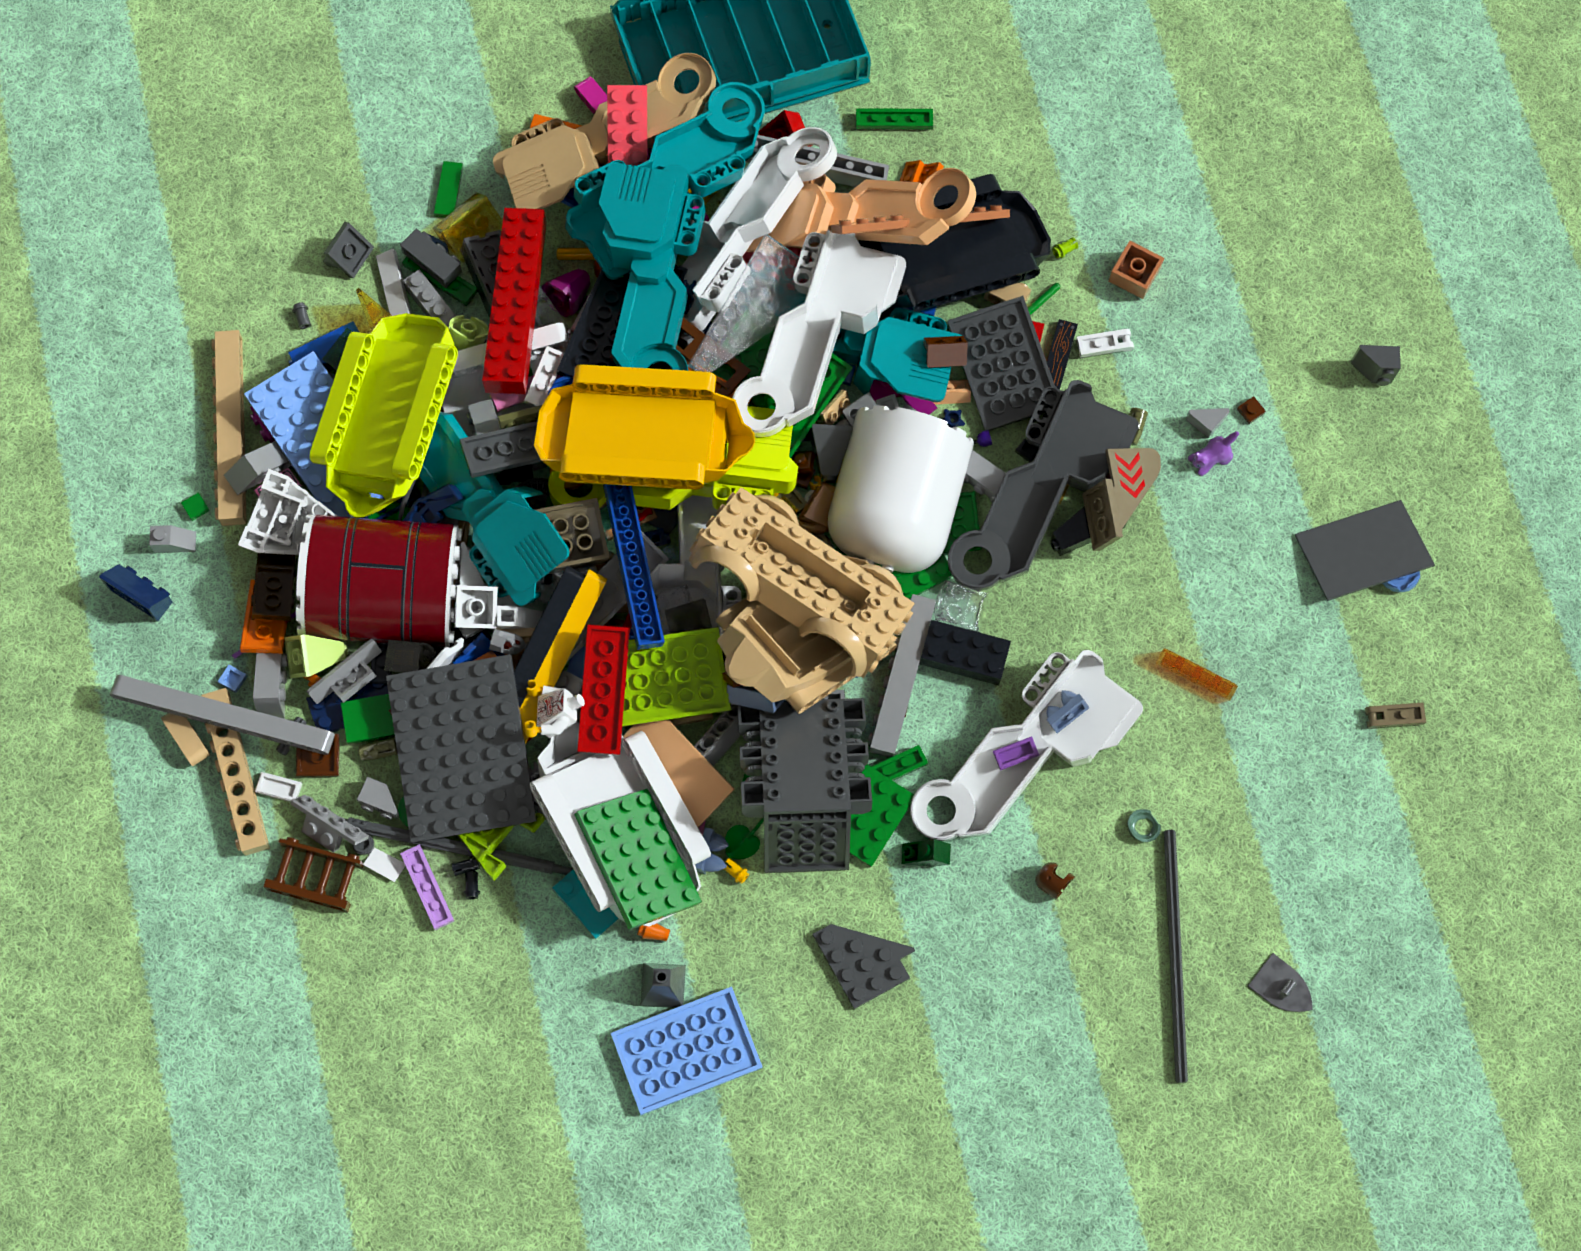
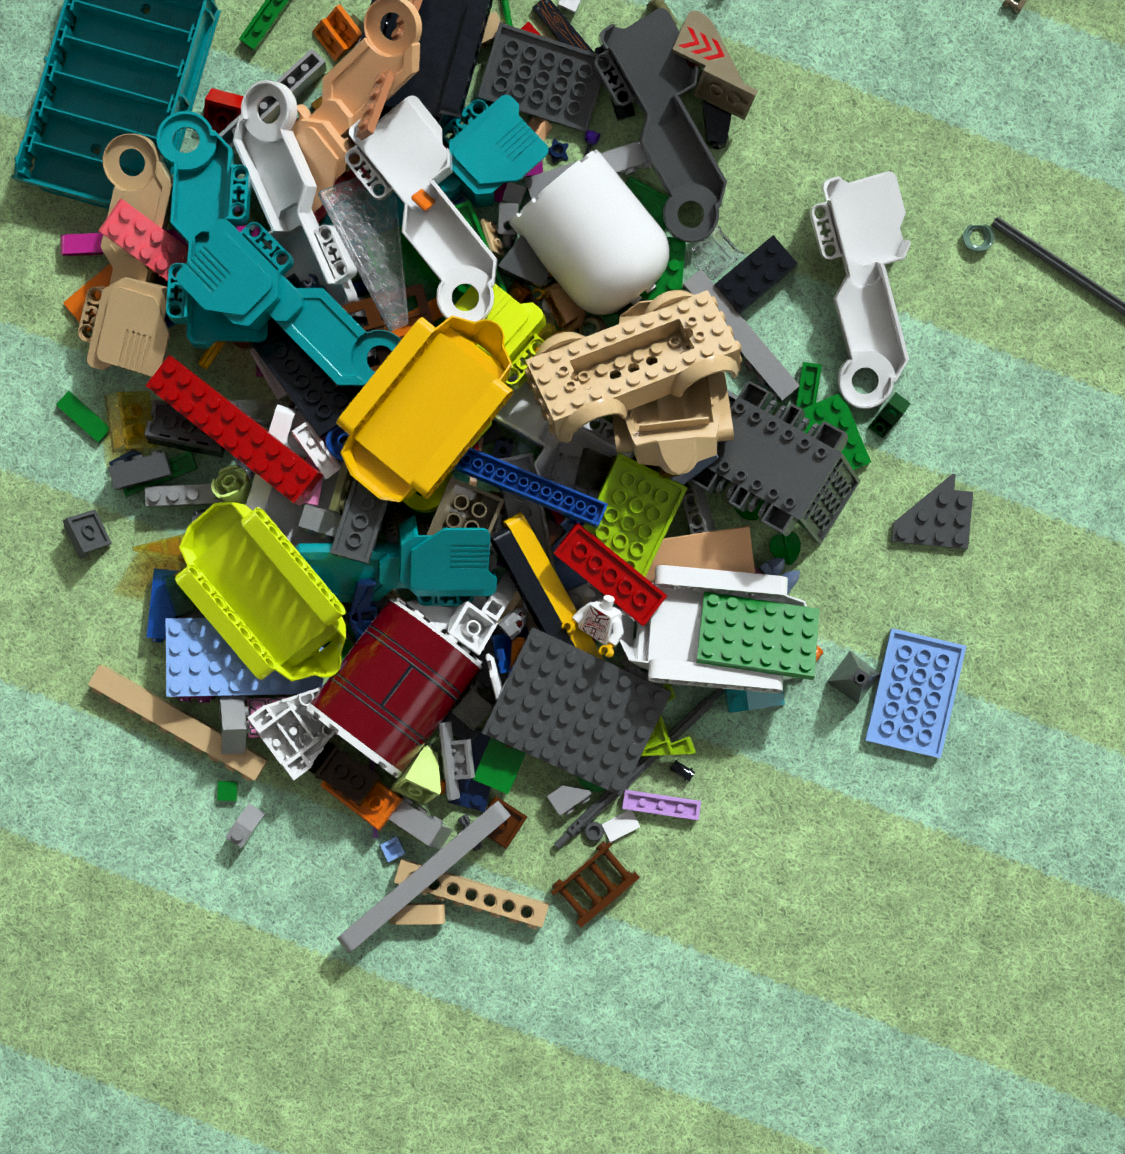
camera: 55 degrees left, 15 degrees up
dark blue slope [99,564,173,621] -> none
white tile [255,772,302,802] -> none
light grey bracket [291,795,369,852] -> none
dark grey pin [292,302,311,329] -> none
olive hinge [358,737,398,760] -> none
white tile [376,249,411,316] -> none
black pin [452,856,480,876] -> none
magenta cone [542,268,590,317] -> none
yellow pin [723,858,749,884] -> none
reddish brown panel [923,336,968,368] -> none
medium lavender tile [993,736,1040,771] -> none
reddish brown helmet [1035,862,1075,900] -> none
sand blue tile [1046,690,1089,733] -> none
clear orange brick [1155,648,1238,701] -> none
none -> orange slope [411,189,436,212]

